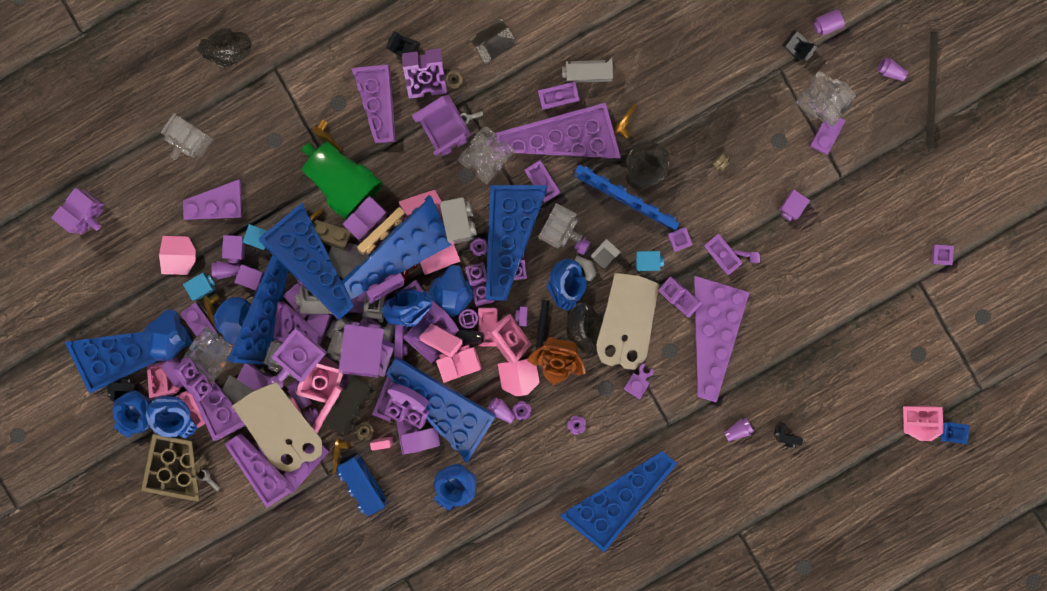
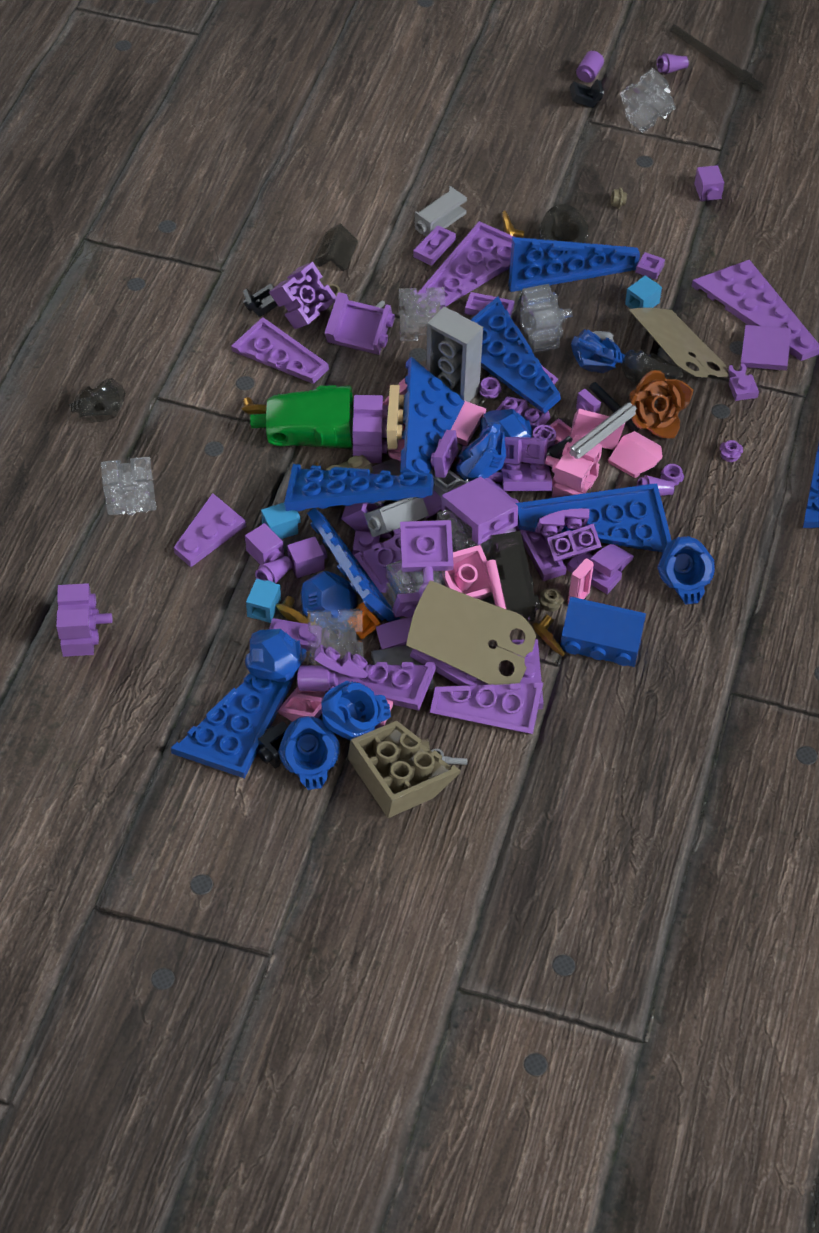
camera: 45 degrees left, 35 degrees down
bright pink slope [159,236,196,275] -> none
bright pink tile [419,324,463,357] -> none
medium lavender plate [574,237,591,255] -> none
light grey panel [590,239,620,268] -> none
medium lavender slope [658,276,702,317] -> none
medium lavender plate [703,234,743,276] -> none
medium lavender hand [734,249,760,263] -> none
medium lavender plate [810,112,846,155] -> none
none -> medium lavender plate [392,592,420,617]
none -> light grey axle [569,403,637,459]
none -> medium lavender tile [741,325,792,370]

